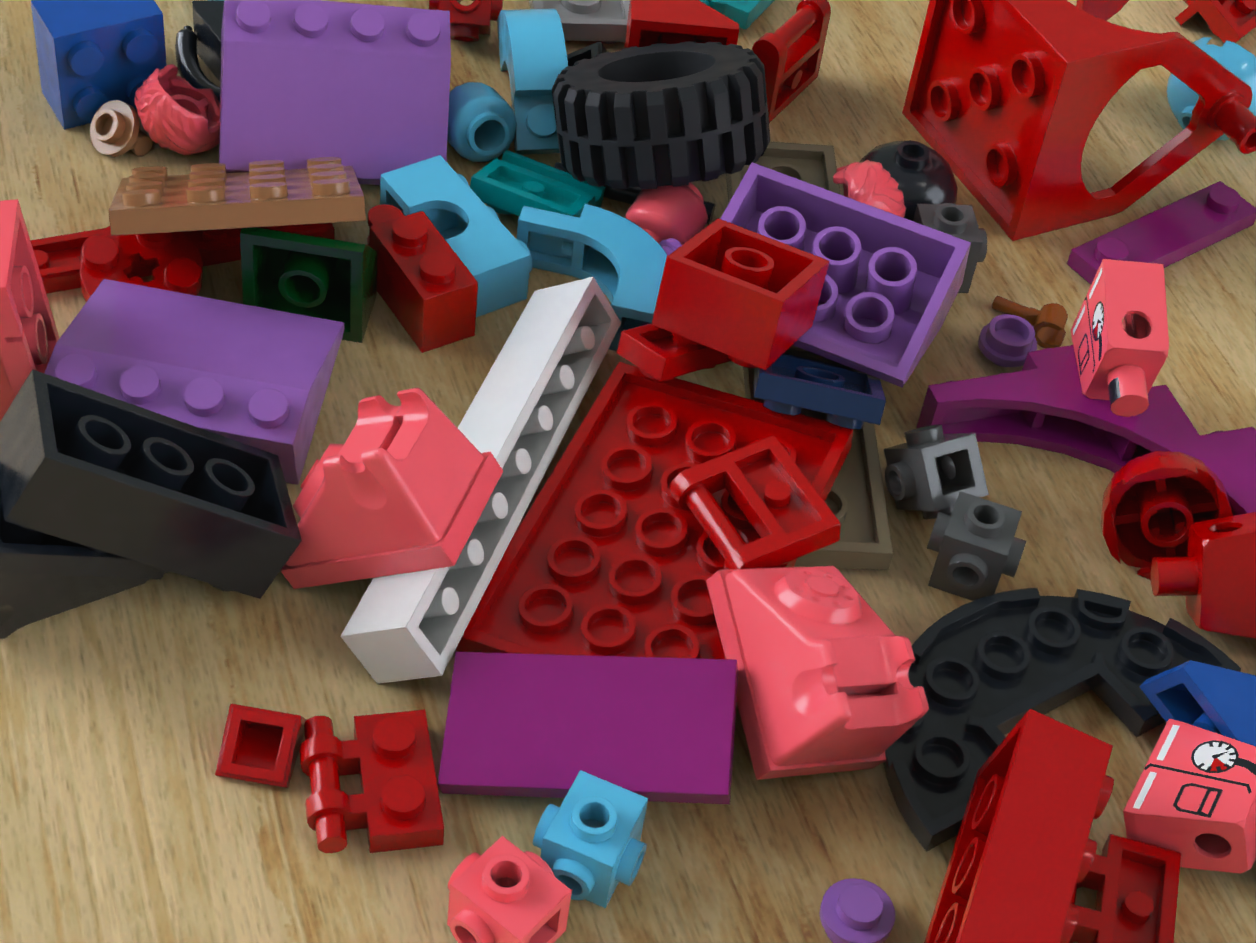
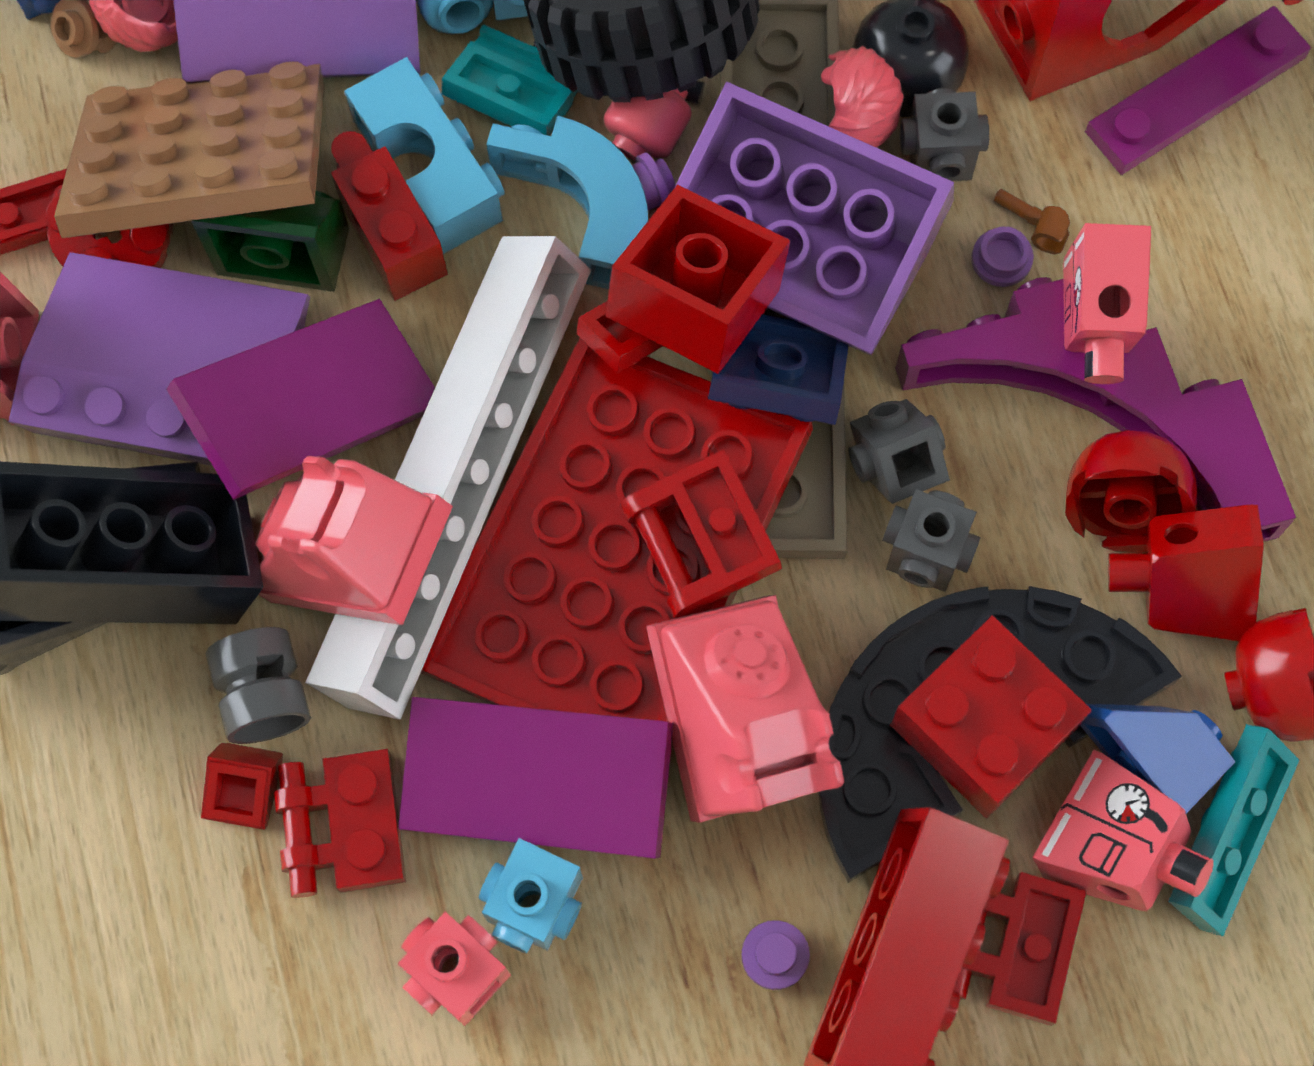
camera: 10 degrees right, 25 degrees up
none -> magenta tile [166,298,435,500]
none -> dark grey wheel [205,627,311,744]
none -> red brick [891,615,1092,819]

